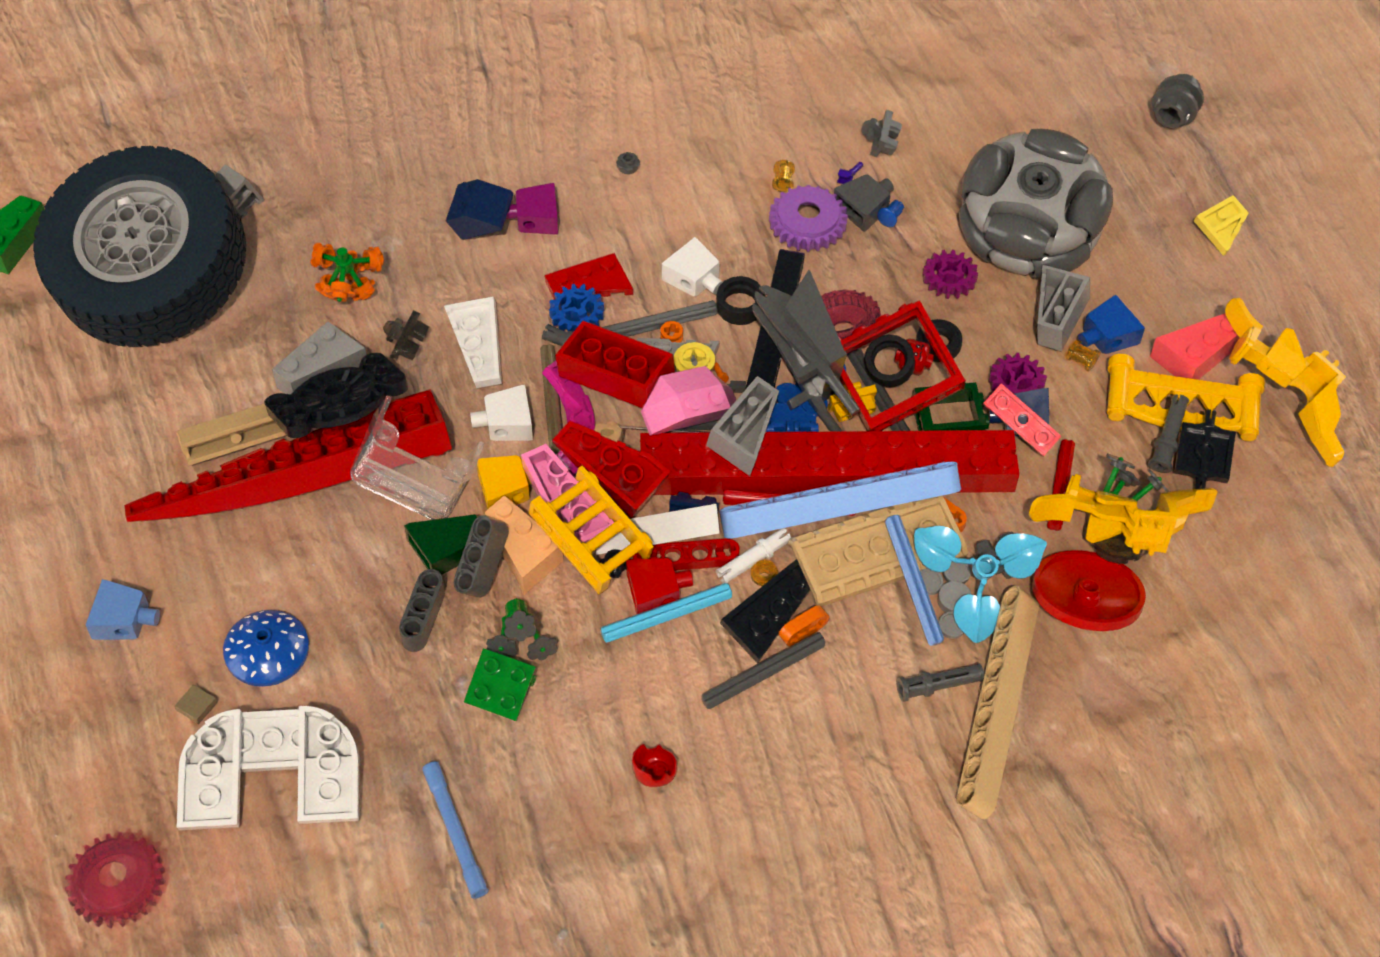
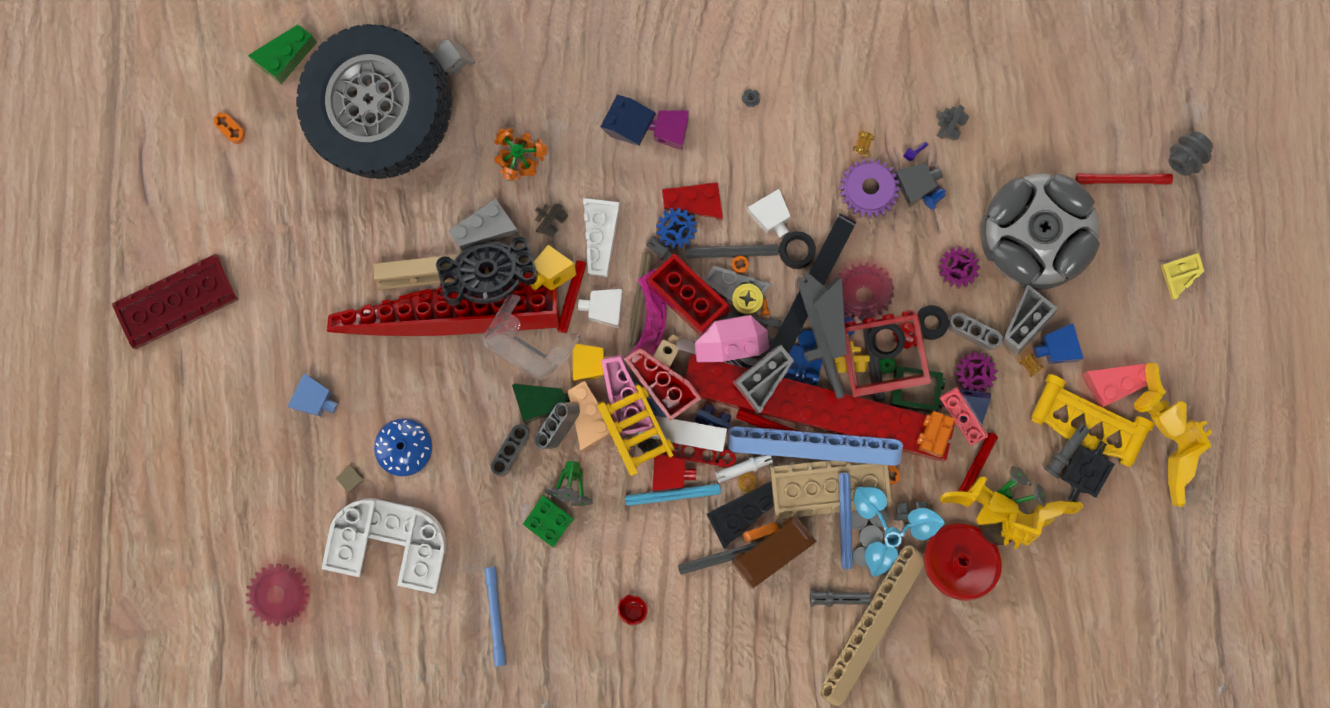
camera: 20 degrees right, 25 degrees up
none -> yellow torso [530,245,576,290]
none -> red axle [557,260,586,334]
none -> reddish brown windscreen [732,516,817,589]
none -> green plate [879,358,896,374]
none -> orange brick [917,411,956,457]
none -> light grey beam [948,313,1003,350]
none -> red piece [1076,173,1173,185]

